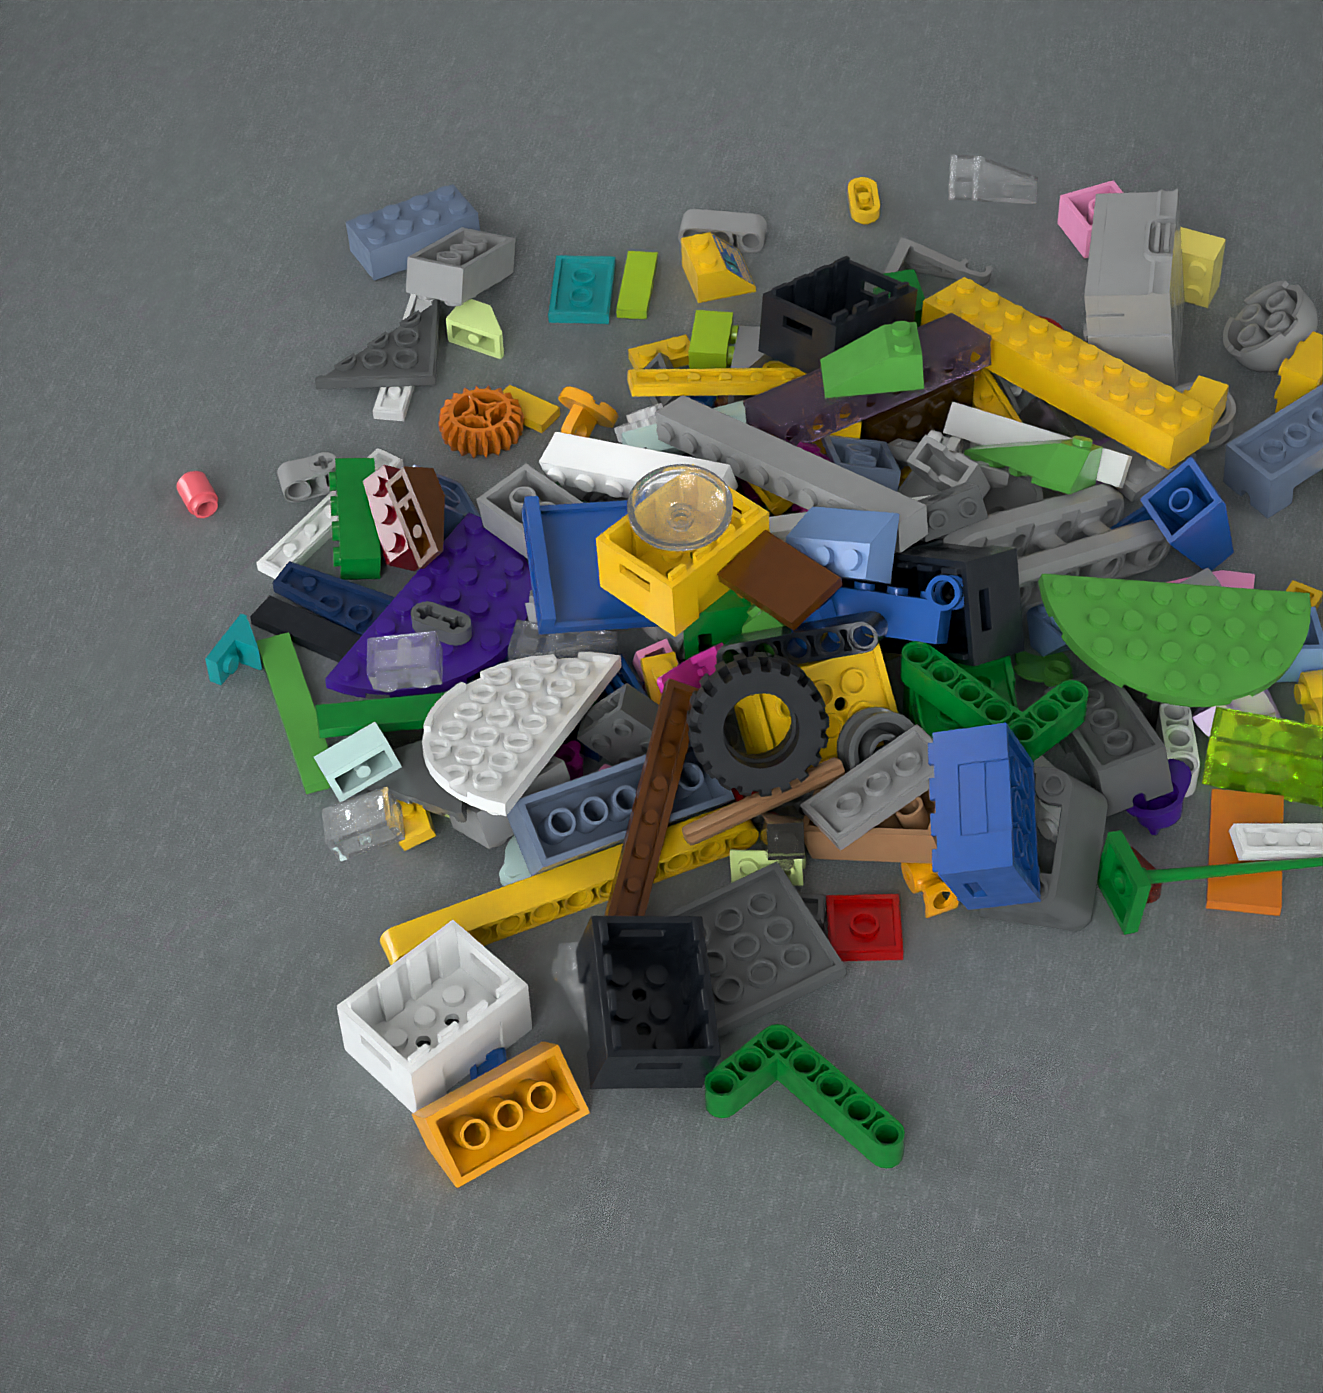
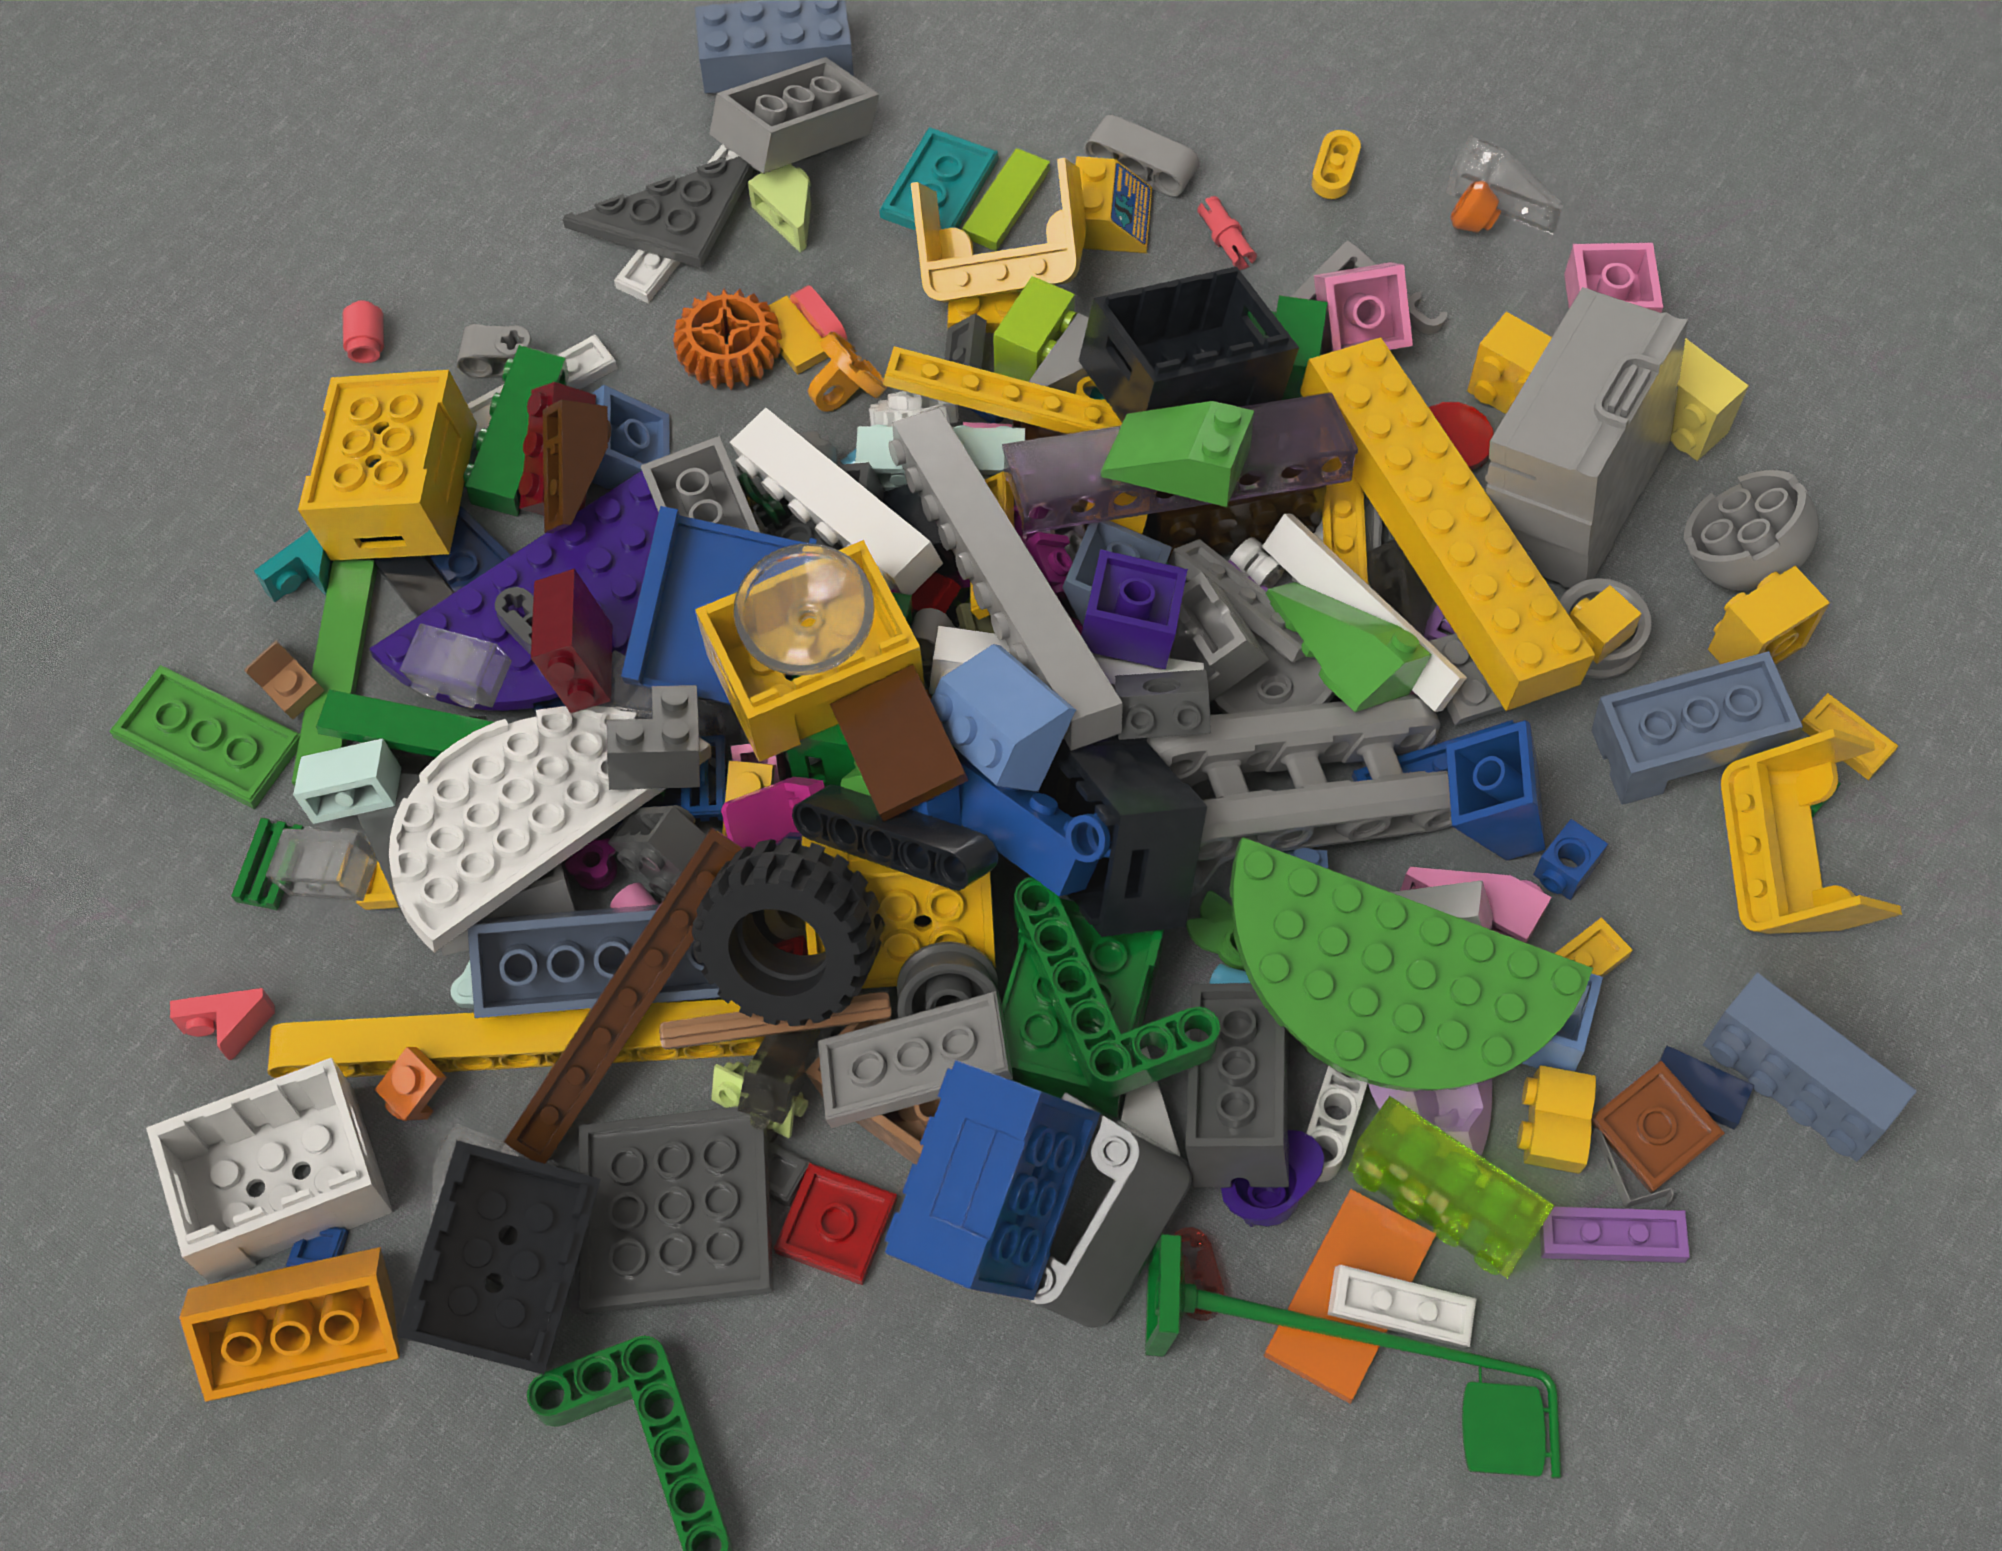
camera: 20 degrees right, 15 degrees up
none -> bright green tile [109,665,300,810]
none -> coral slope [170,988,275,1060]
none -> green tile [231,817,306,910]
none -> medium nougat slope [244,640,325,719]
none -> yellow container [298,370,477,561]
none -> orange bracket [374,1047,447,1121]
none -> dark red brick [531,569,613,713]
none -> dark grey brick [607,685,700,790]
none -> coral beam [790,285,847,340]
none -> yellow windscreen [911,158,1086,302]
none -> dark purple slope [1081,549,1188,670]
none -> coral pin [1197,196,1257,270]
none -> bright pink brick [1314,262,1413,355]
none -> orange cone [1450,181,1501,233]
none -> yellow brick [1467,311,1552,414]
none -> blue brick [1533,819,1608,900]

